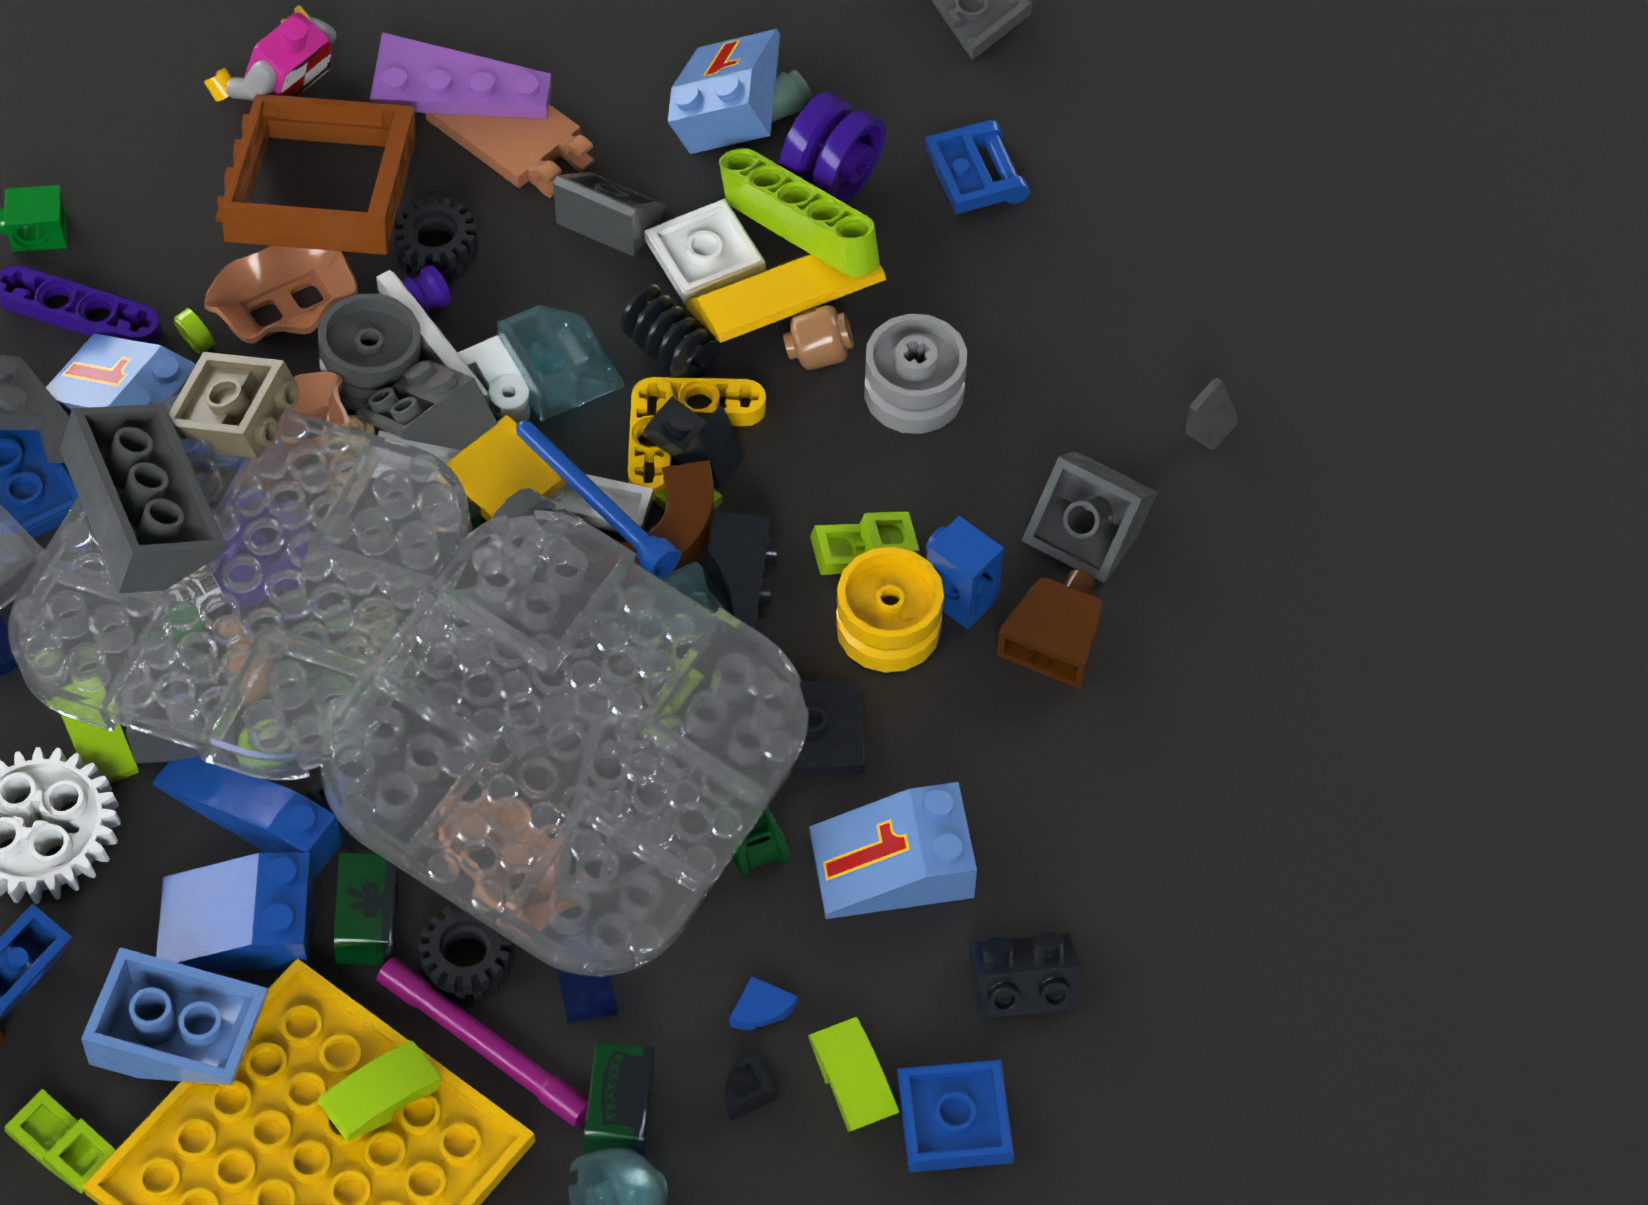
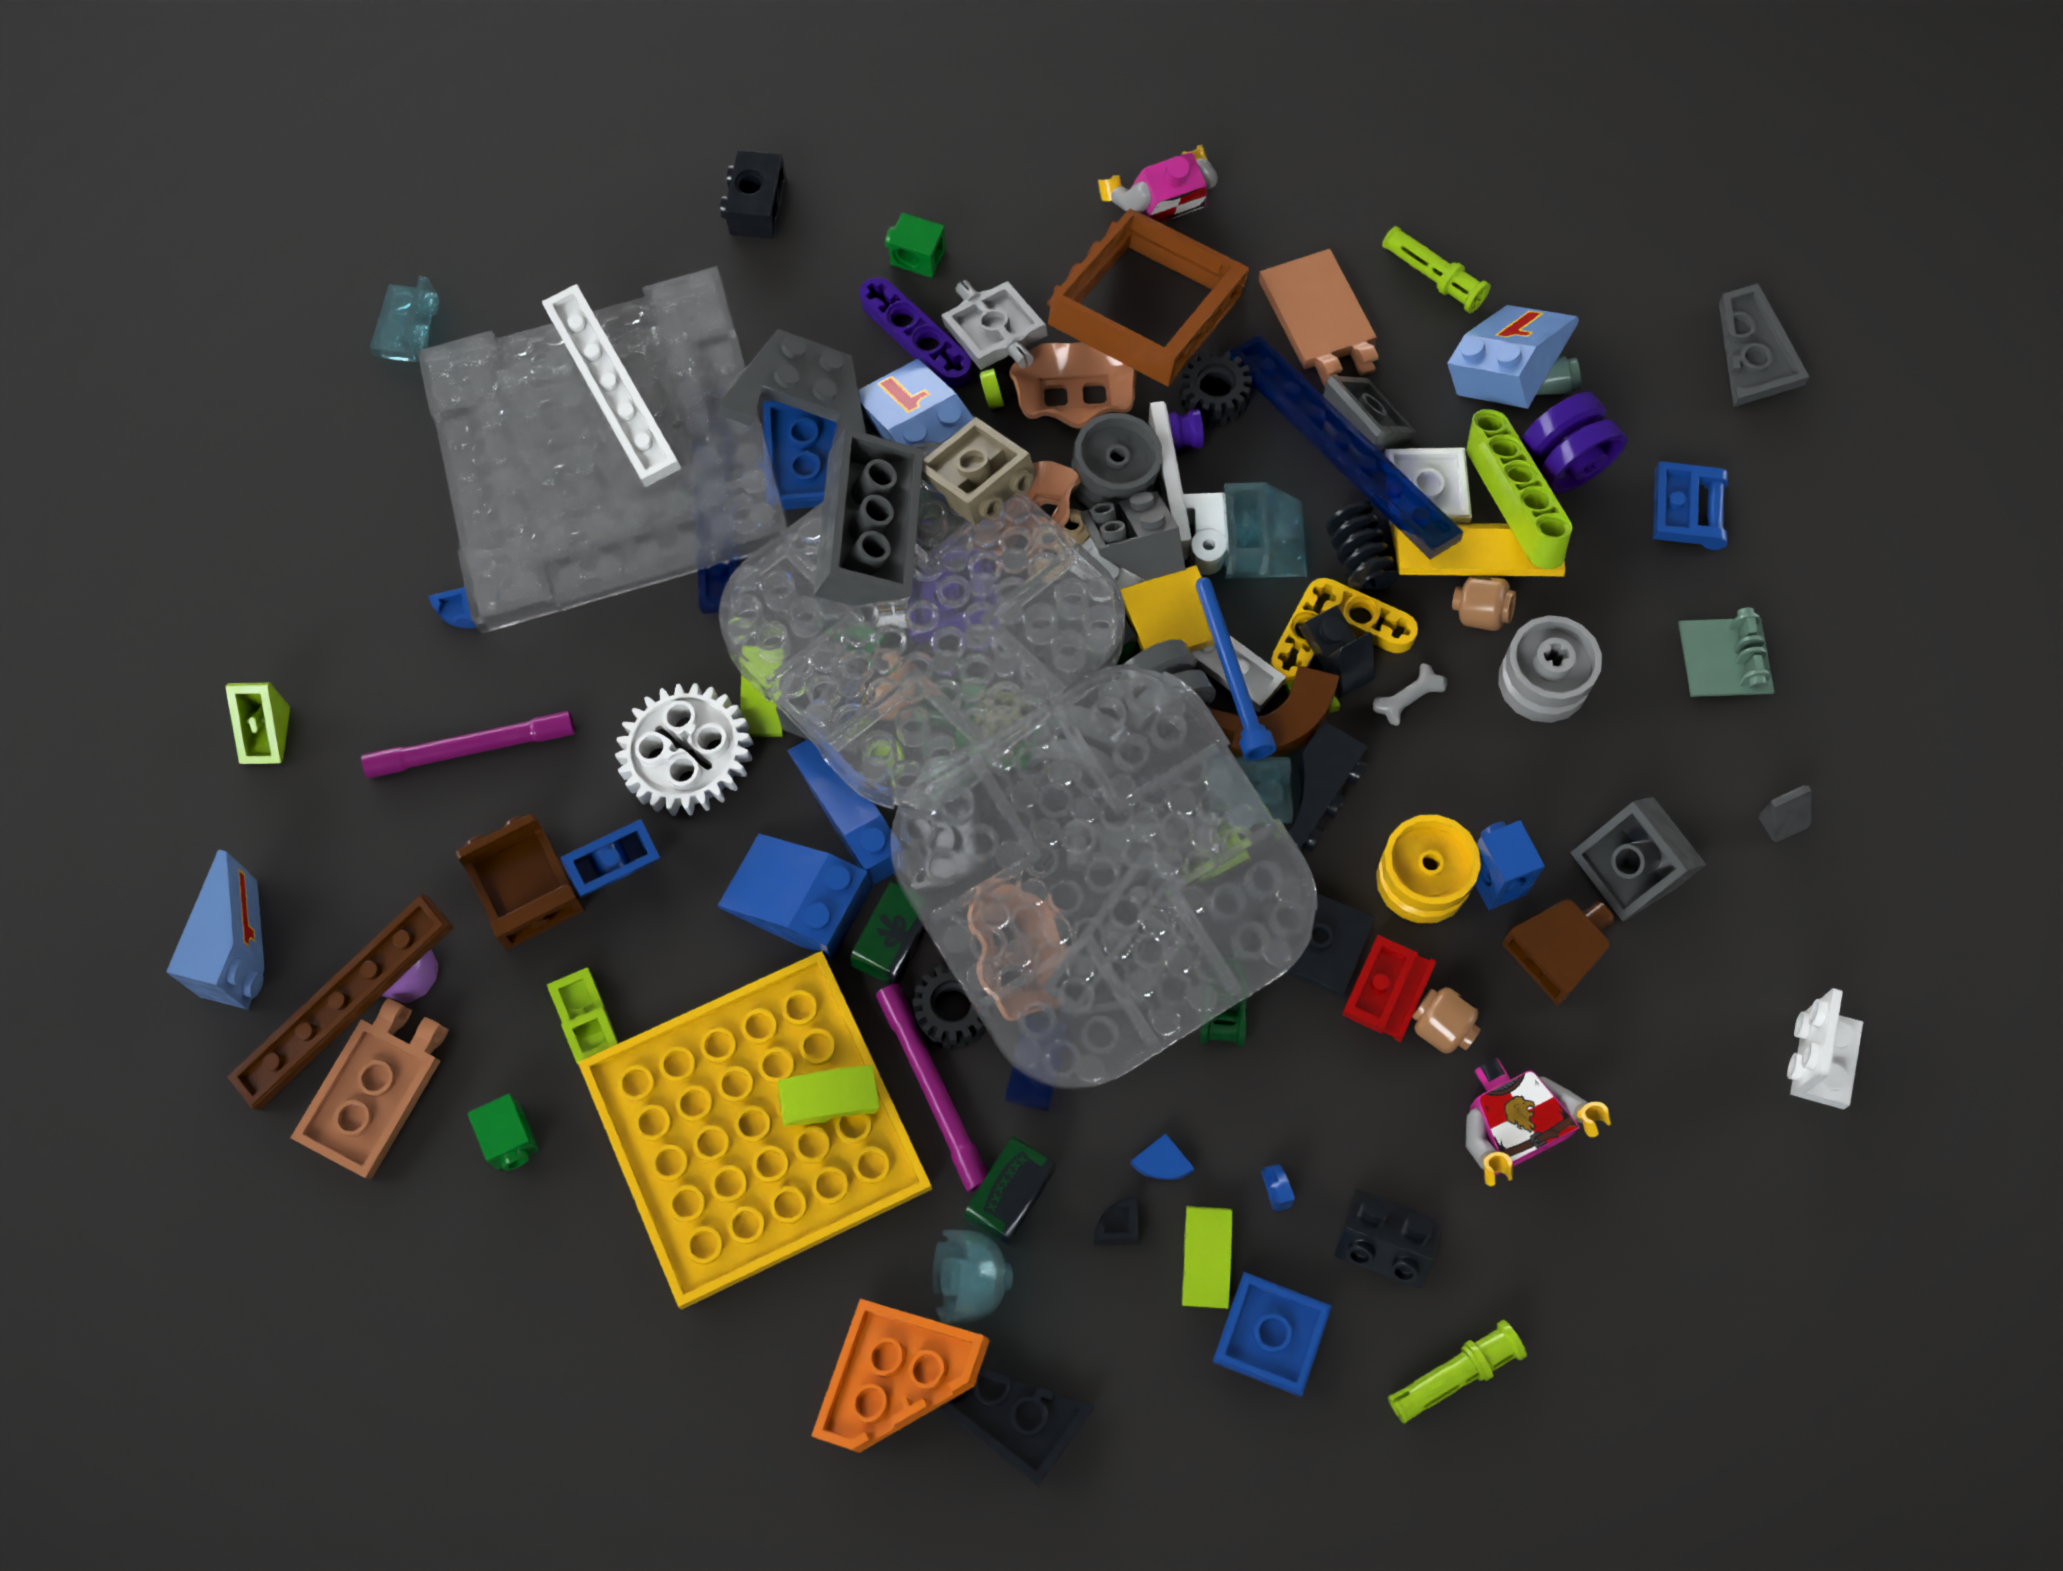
camera: 30 degrees right, 10 degrees up
medium blue slope [81,947,269,1085] -> none
medium lavender wing [370,32,552,119] -> none
medium blue slope [809,782,977,919] -> none
lime slope [810,512,920,575] -> none
none -> light grey plate [941,280,1047,370]
none -> clear blue tile [1229,334,1463,559]
none -> blue tile [1261,1164,1295,1212]
none -> red plate [1342,935,1437,1042]
none -> light grey piece [1373,663,1447,726]
none -> lime pin [1382,226,1491,313]
none -> lime pin [1387,1319,1527,1424]
none -> medium nougat head [1412,987,1481,1054]
none -> torso [1466,1058,1611,1186]
none -> sand green hinge [1678,607,1774,697]
none -> white bracket [1787,988,1863,1109]

